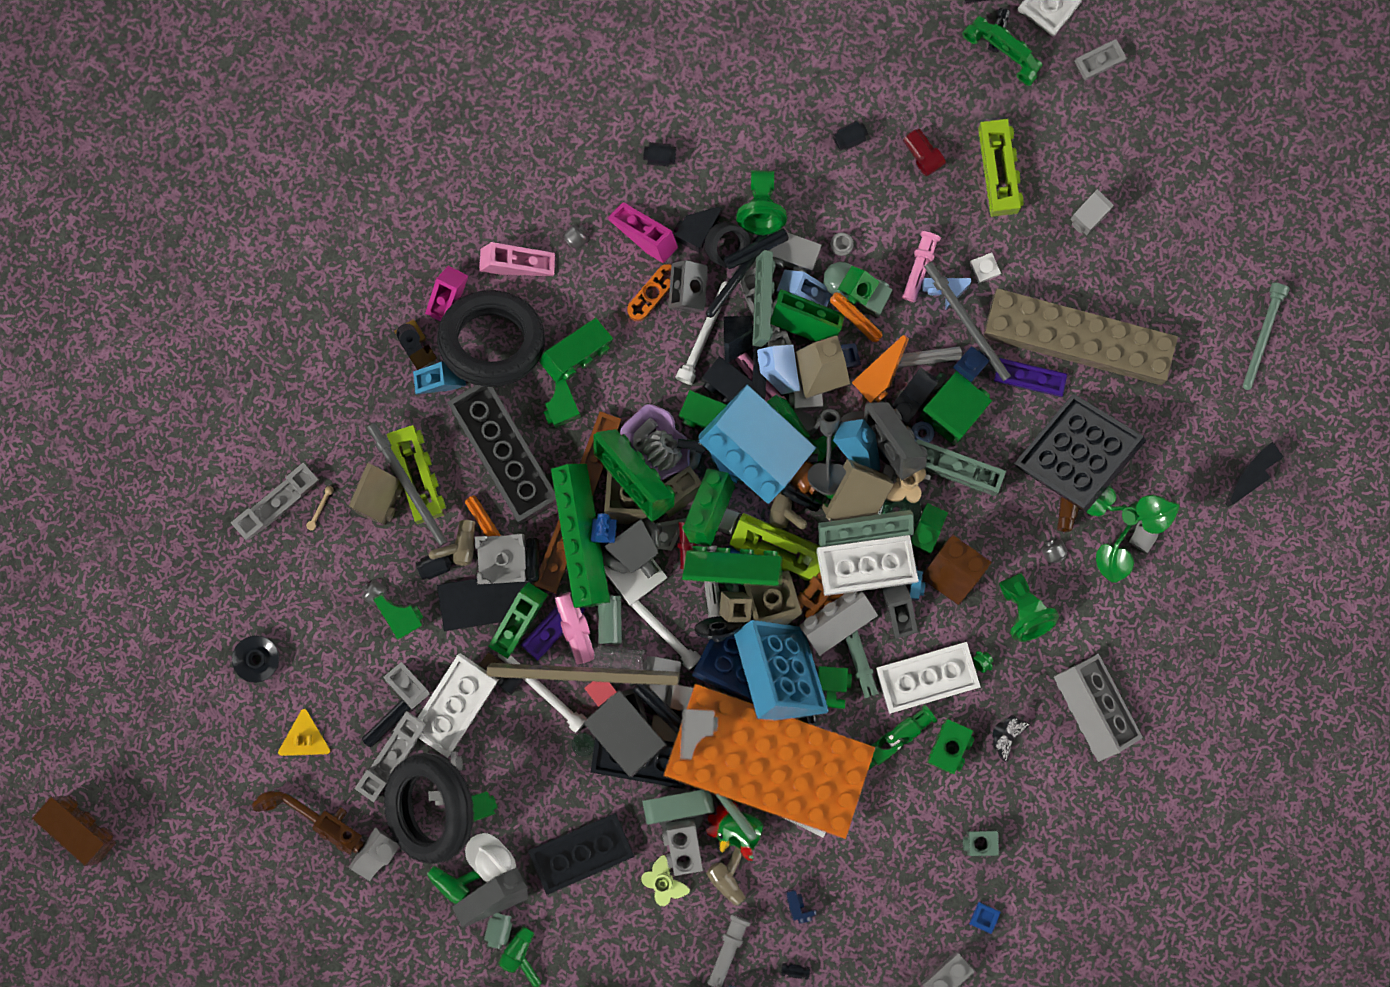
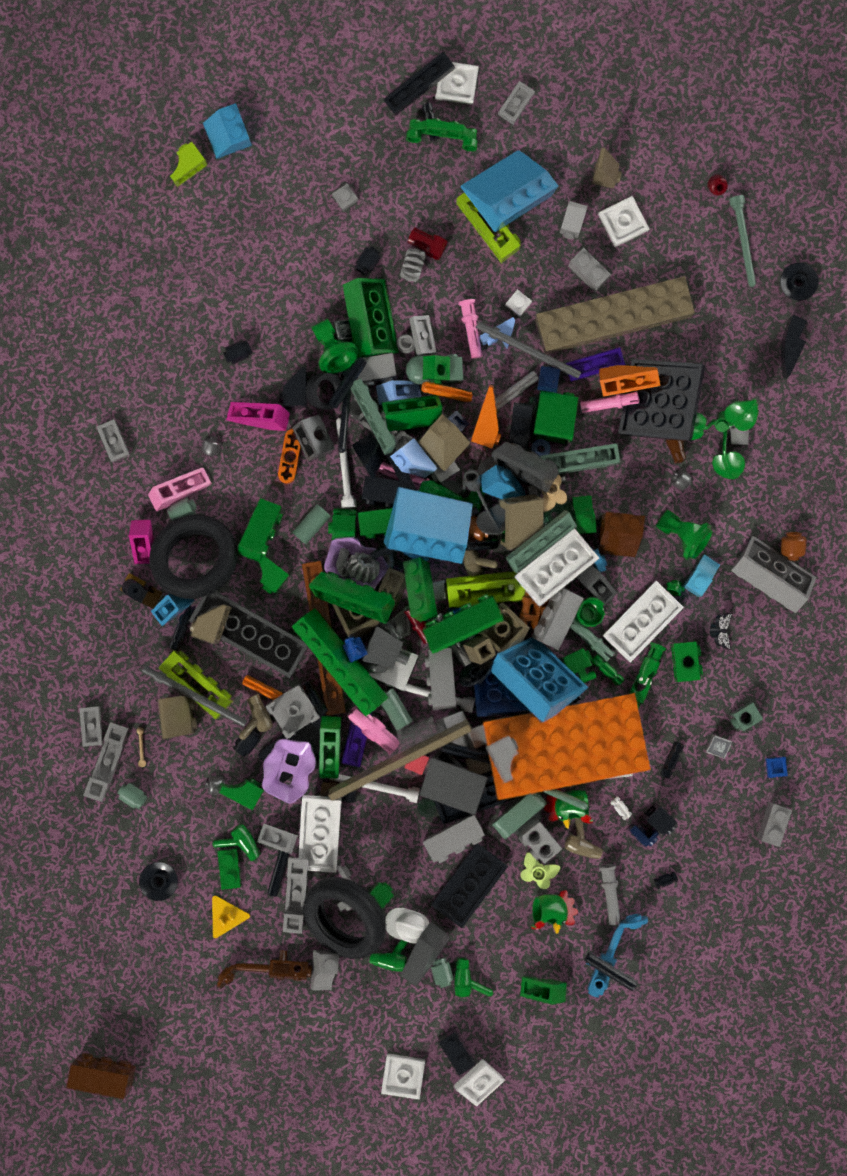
camera: 30 degrees left, 5 degrees up
none -> light grey plate [79,706,104,747]
none -> light grey plate [97,420,130,463]
none -> sand green brick [117,783,148,810]
none -> sand green brick [167,497,197,521]
none -> black axle [169,614,191,651]
none -> dark tan slope [190,605,231,644]
none -> green piece [212,824,261,862]
none -> green plate [217,848,241,890]
none -> lavender piece [262,739,316,804]
none -> sand green pin [292,504,331,545]
none -> green brick [328,508,357,540]
none -> light grey plate [332,183,358,211]
none -> slope [334,320,353,342]
none -> green slope [342,278,399,359]
none -> light grey gear [400,248,425,282]
none -> light grey plate [409,315,436,356]
none -> light grey brick [423,814,485,863]
none -> light grey brick [425,648,456,710]
none -> dark azure slope [461,150,558,232]
none -> green piece [531,890,578,934]
none -> light grey brick [568,248,611,293]
none -> green hair [576,598,605,627]
none -> bright pink pin [581,391,640,413]
none -> green axle [591,654,624,686]
none -> dark tan slope [592,148,622,188]
none -> white tile [598,196,649,247]
none -> orange slope [599,365,661,397]
none -> white piece [611,797,632,820]
none -> black brick [642,802,677,836]
none -> black axle [660,741,684,779]
none -> medium azure arch [683,554,720,597]
none -> slope [706,734,732,759]
none -> dark red piece [707,174,728,196]
none -> black dish [780,263,819,301]
none -> dark orange head [781,532,807,561]

